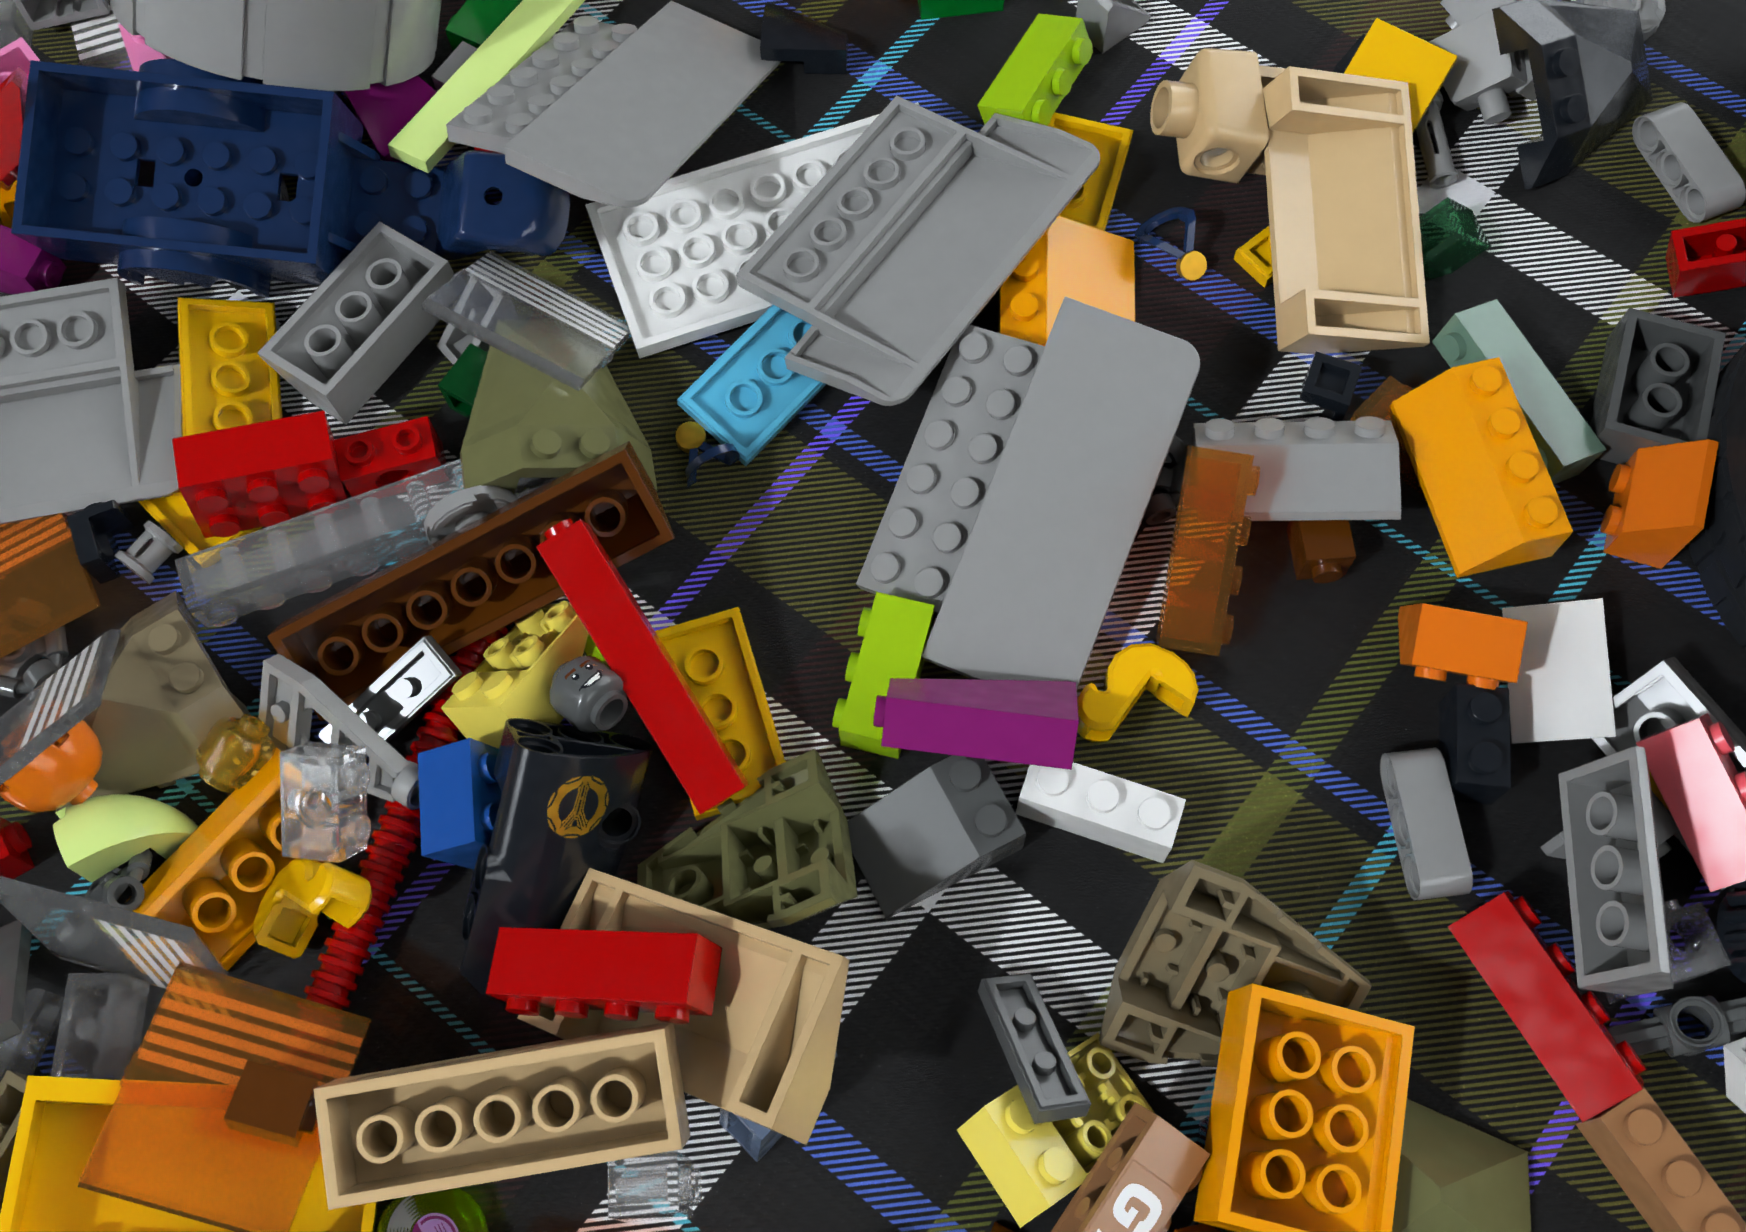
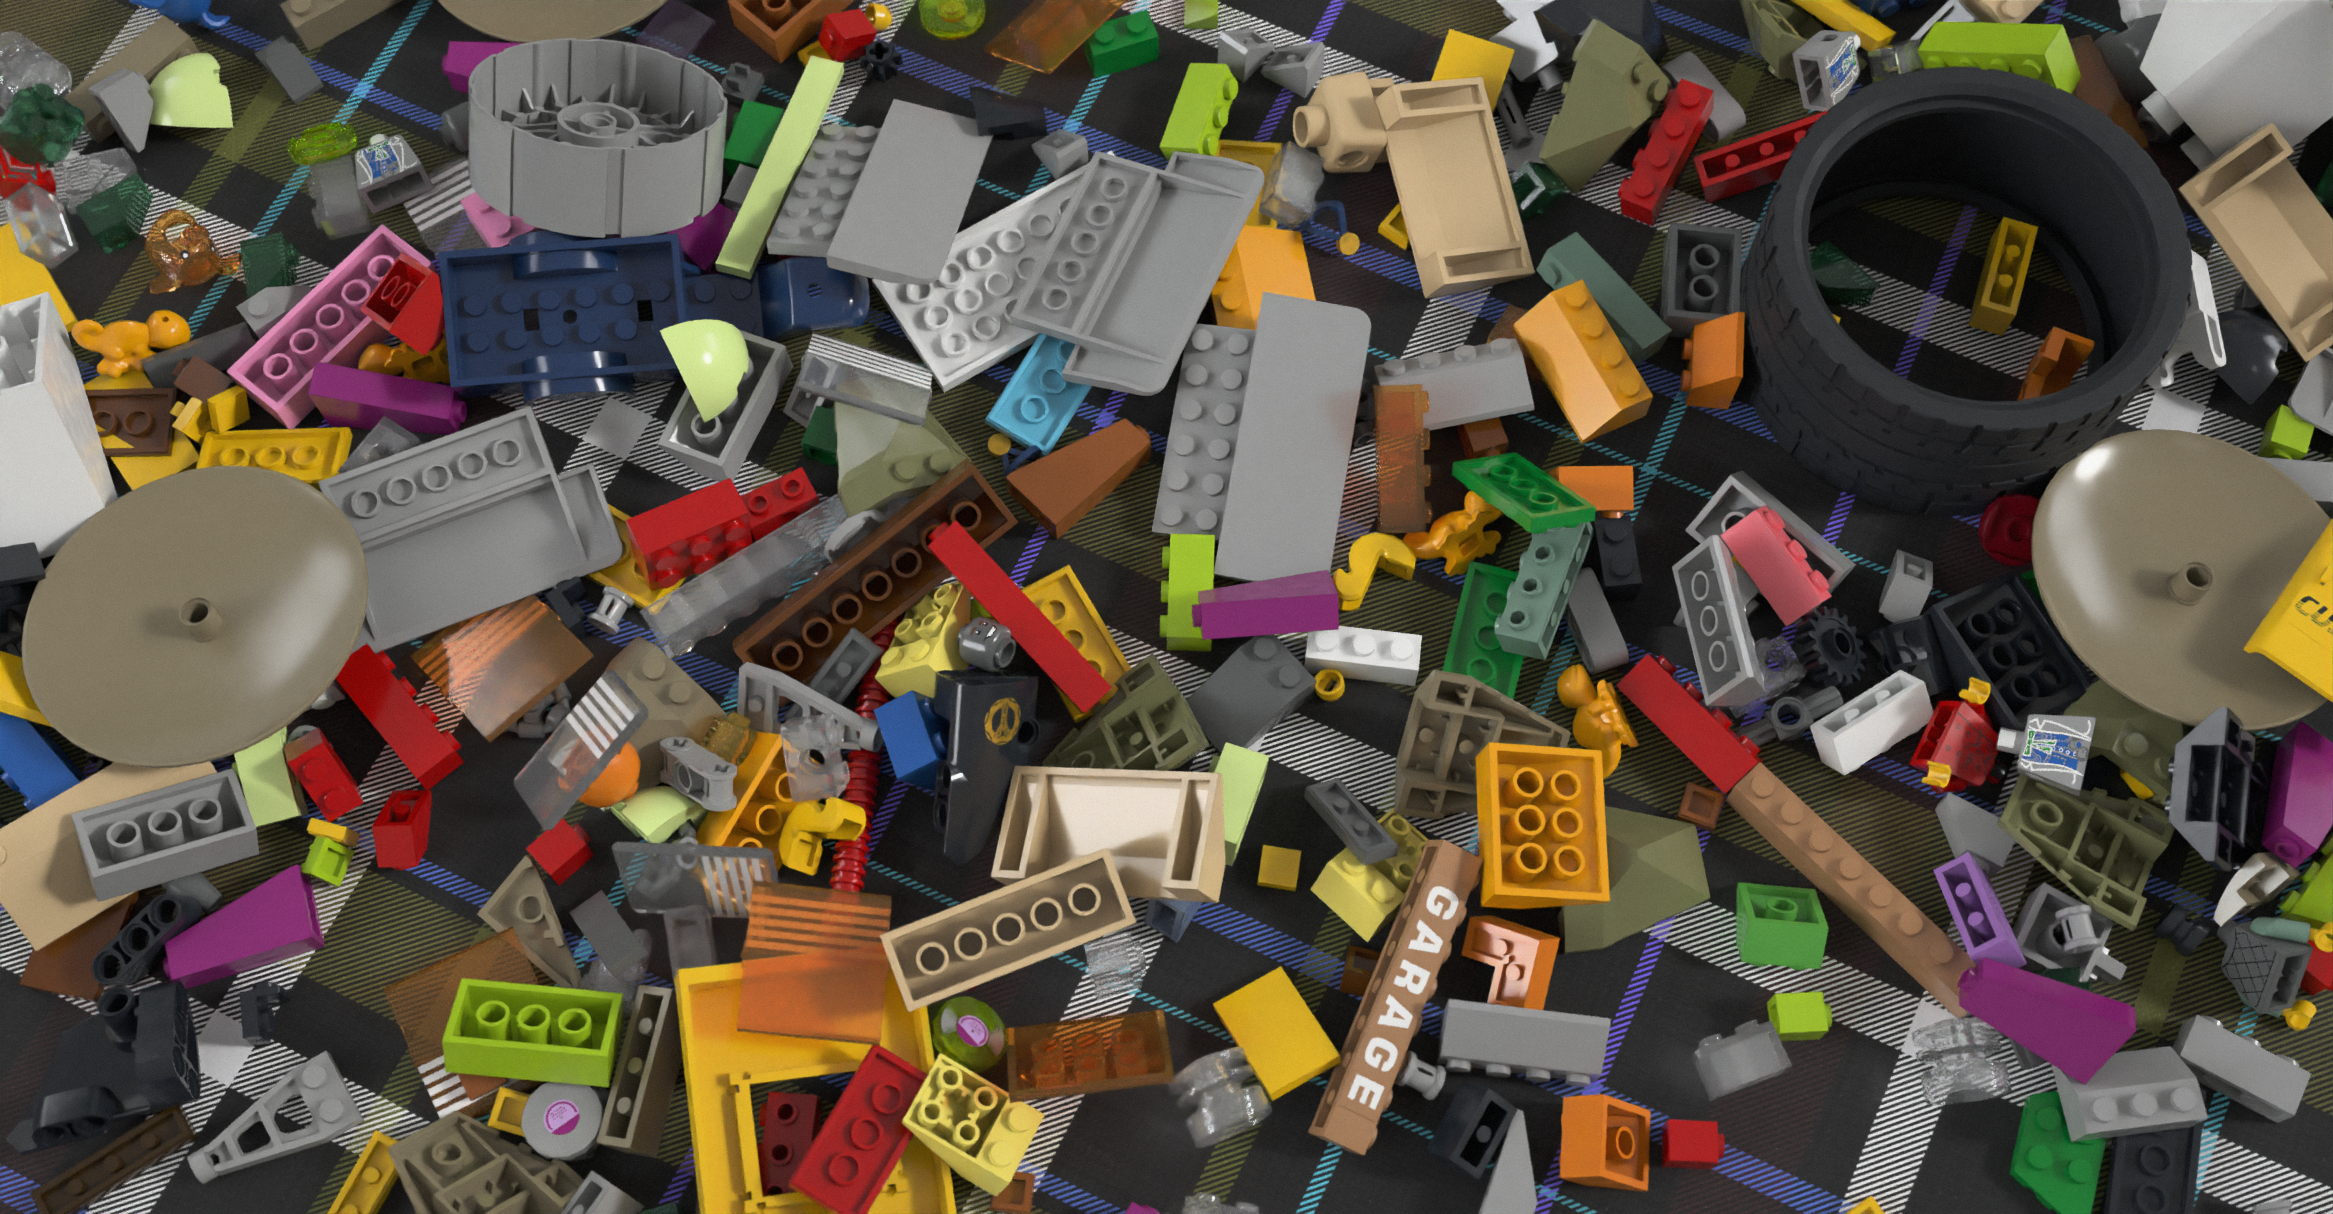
camera: 15 degrees left, 0 degrees up
yellow tile [177,297,282,436] -> none
reddish brown brick [224,1060,319,1147] -> none
red brick [486,927,722,1024] -> none
black panel [1299,351,1362,421] -> none
white sticker [1502,598,1616,744] -> none
none -> yellowish green brick [660,319,749,423]
none -> light grey piece [660,736,737,811]
none -> dark orange slope [1005,418,1151,540]
none -> light grey slope [1031,129,1089,180]
none -> yellowish green brick [1208,742,1269,866]
none -> yellow tile [1257,845,1301,891]
none -> clear brick [1258,141,1325,229]
none -> light grey slope [1261,41,1325,98]
none -> yellow hinge [1314,668,1345,702]
none -> light orange animal [1403,490,1504,576]
none -> green plate [1442,561,1524,699]
none -> green plate [1452,452,1596,534]
none -> sand green brick [1494,522,1594,660]
none -> olive wedge [1539,19,1672,194]
none -> light orange animal [1557,664,1639,779]
none -> red brick [1617,78,1714,226]
none -> dark orange tile [1675,782,1725,832]

